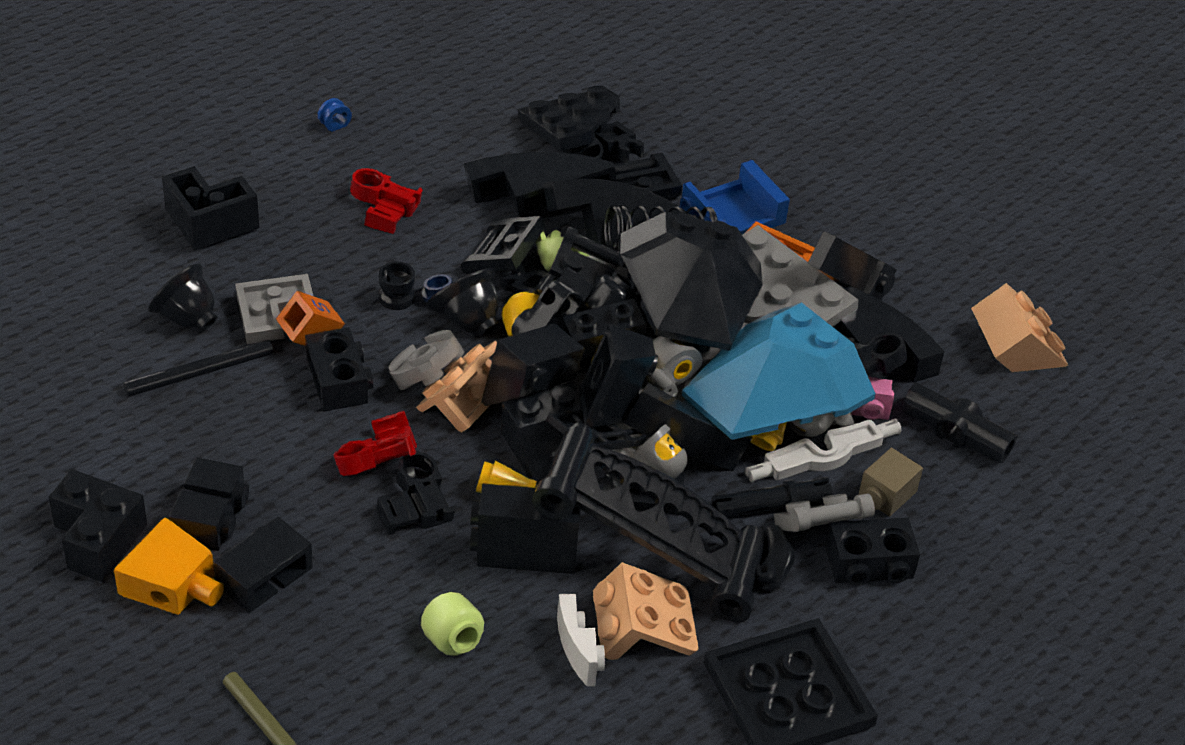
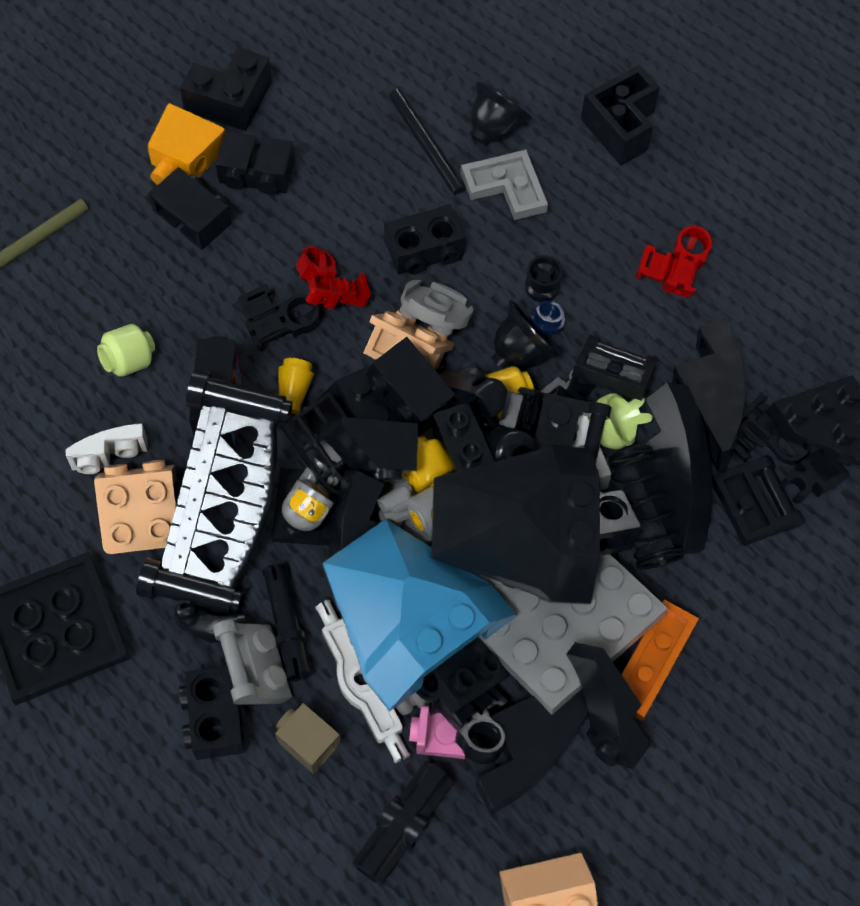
camera: 90 degrees right, 20 degrees up
orange brick [276,291,345,346] -> none
blue bush [318,98,352,132] -> none
blue panel [680,160,790,235] -> none

